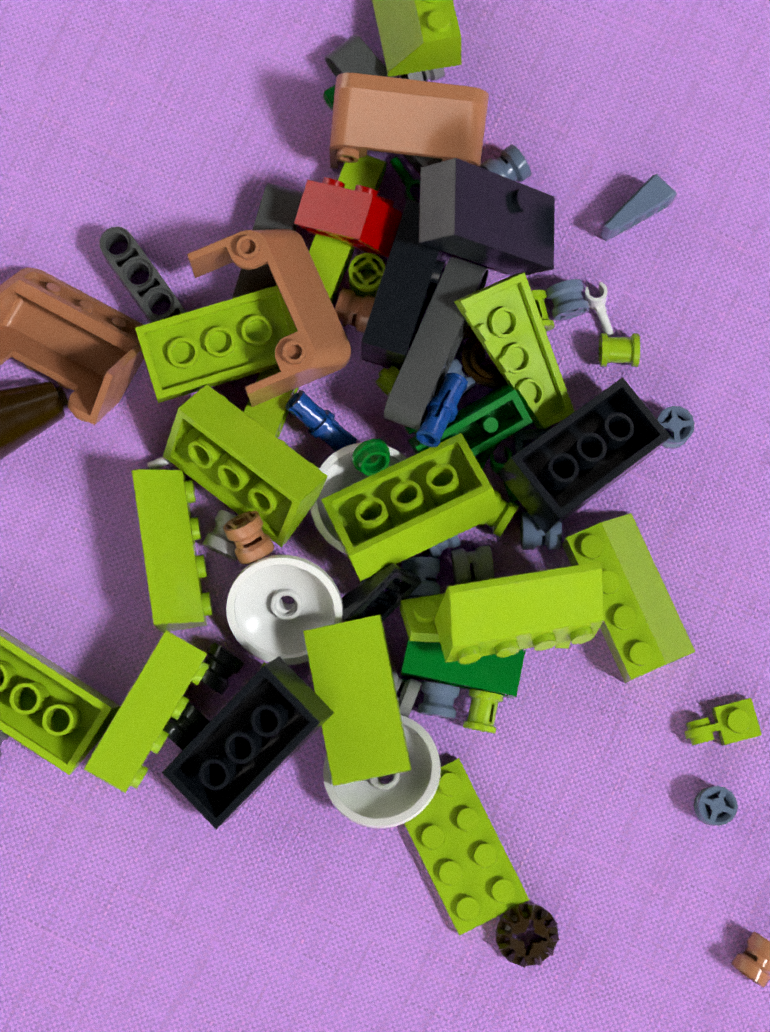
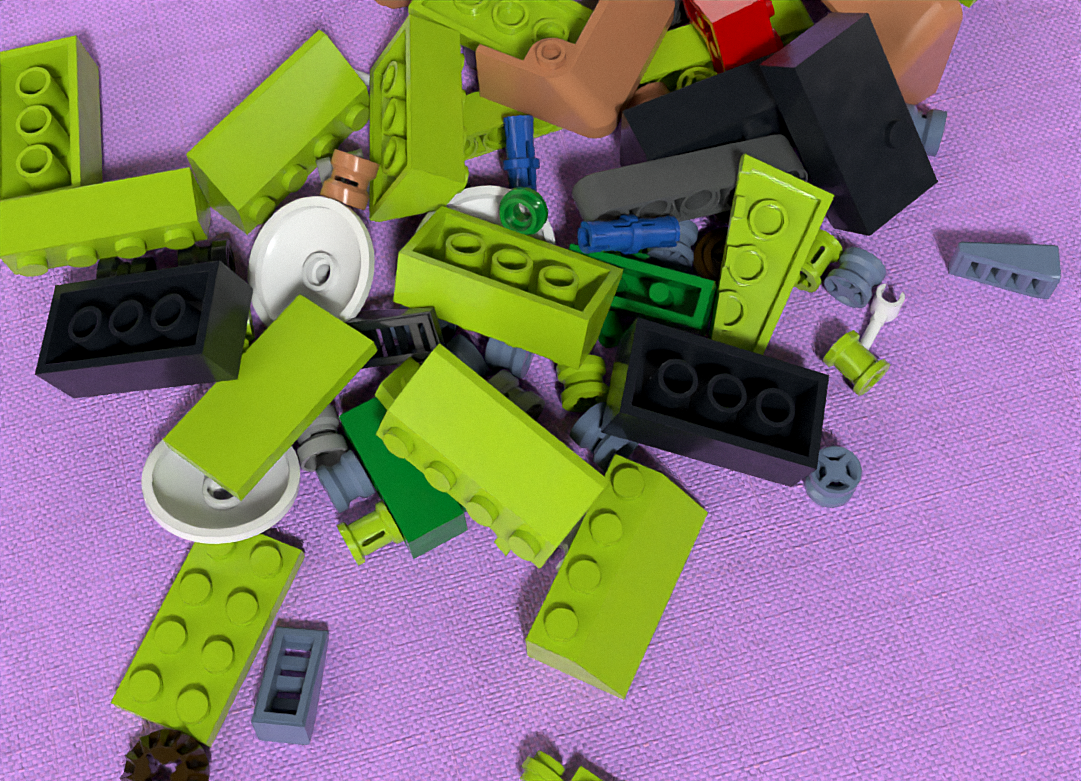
camera: 55 degrees right, 15 degrees down
none -> sand blue slope [251,626,329,745]

